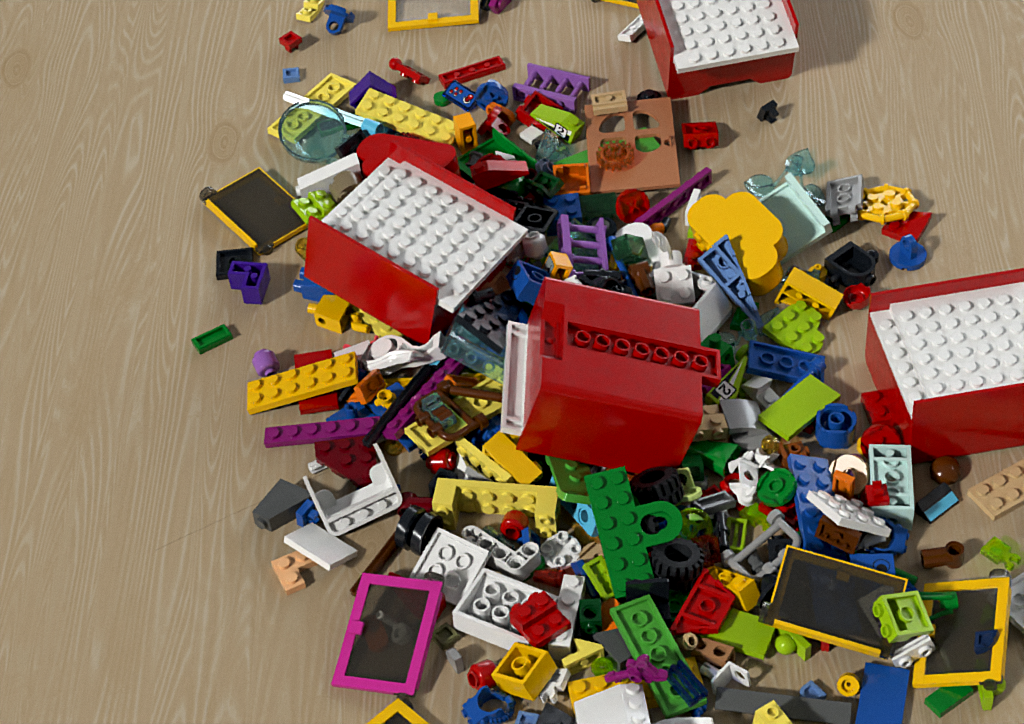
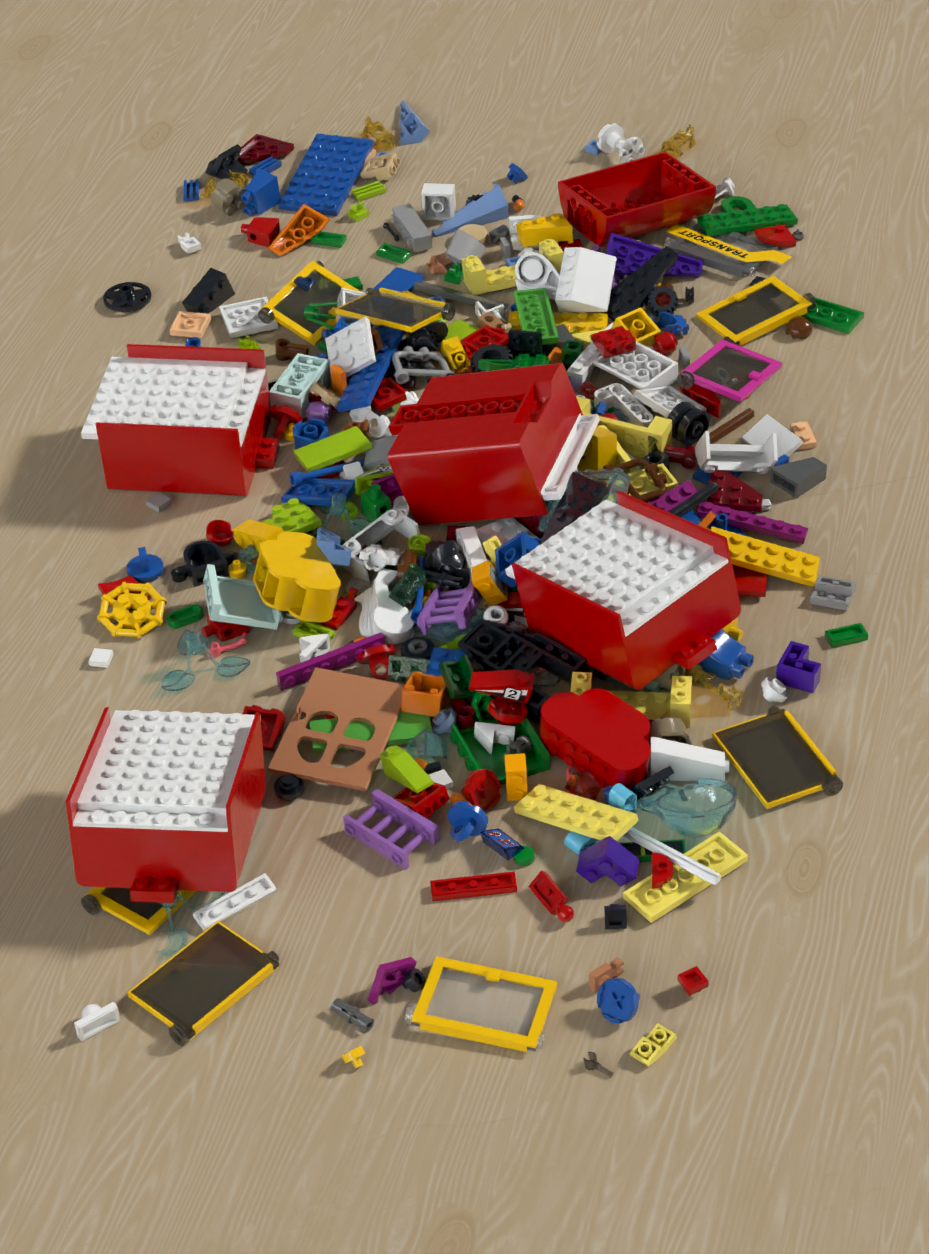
camera: 165 degrees left, 5 degrees down
black tile [216,247,253,280] -> none
medium lavender head [252,349,280,377] -> none
medium blue tile [283,67,300,84] -> none
lime plate [291,190,338,225] -> none
yellow plate [374,389,397,409] -> none
clear light blue leg [421,392,457,430] -> none
tan plate [591,90,628,116] -> none
clear orange gear [596,140,635,172] -> none
magenta piece [604,654,668,683] -> none
clear blue tile [665,660,709,707] -> none
green tile [756,468,797,507] -> none
clear yellow plate [761,434,779,454] -> none
light grey tile [825,174,864,226] -> none
red tile [865,480,890,507] -> none
lime plate [872,590,934,643] -> none
none -> white tile [89,648,114,668]
none -> nougat plate [589,957,624,993]
none -> black tile [604,904,627,930]
none -> red plate [652,852,674,889]
none -> white plate [761,677,788,703]
none -> light grey slope [810,575,856,611]

